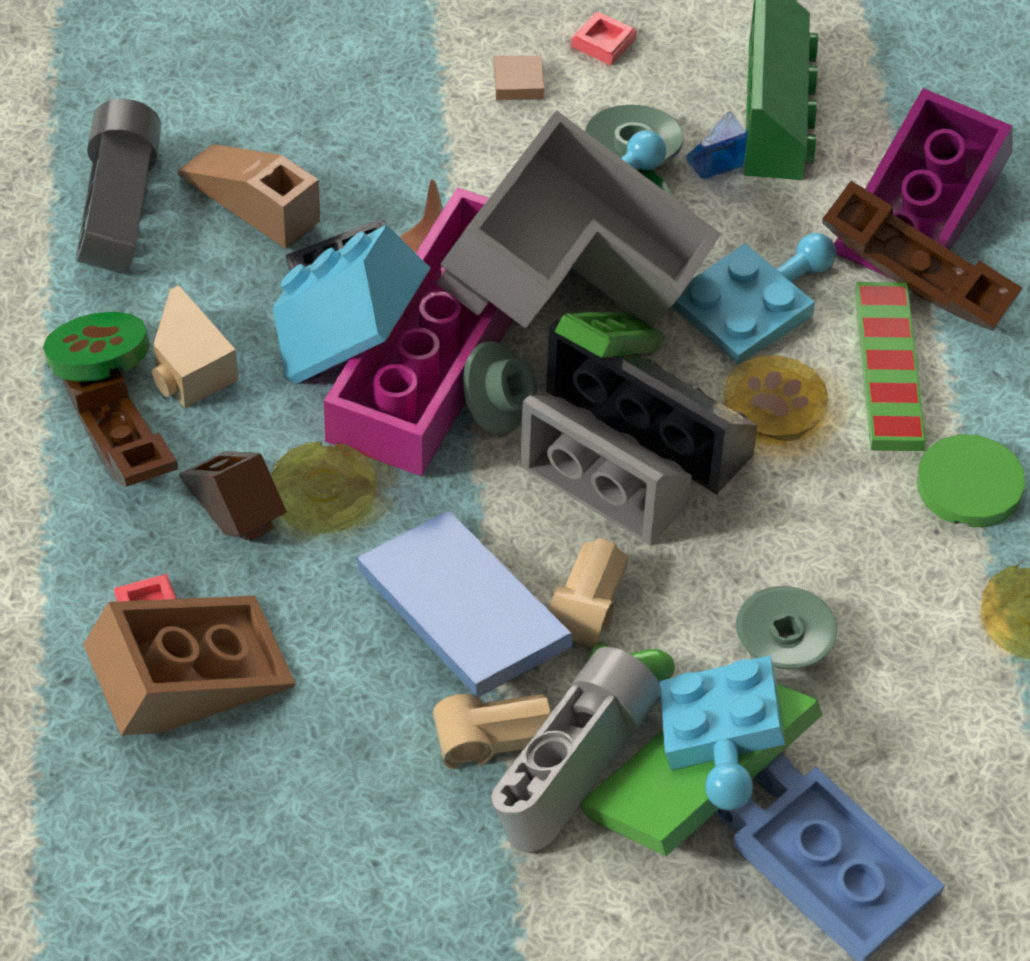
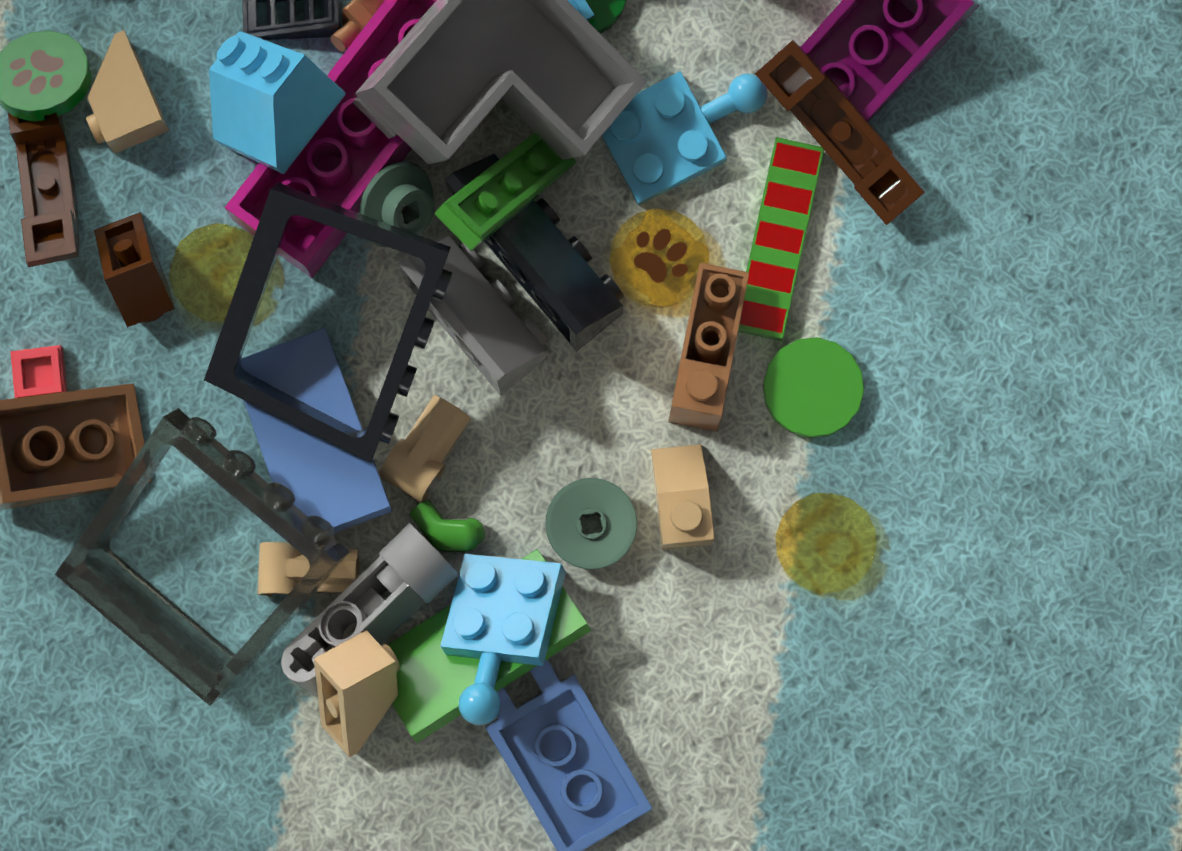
camera: 15 degrees right, 30 degrees up
none -> clear smoke windscreen [55,408,350,706]
none -> black windscreen [204,182,453,463]
none -> tan slope [314,630,400,758]
none -> tan slope [651,444,715,550]
none -> medium nougat slope [668,263,749,432]

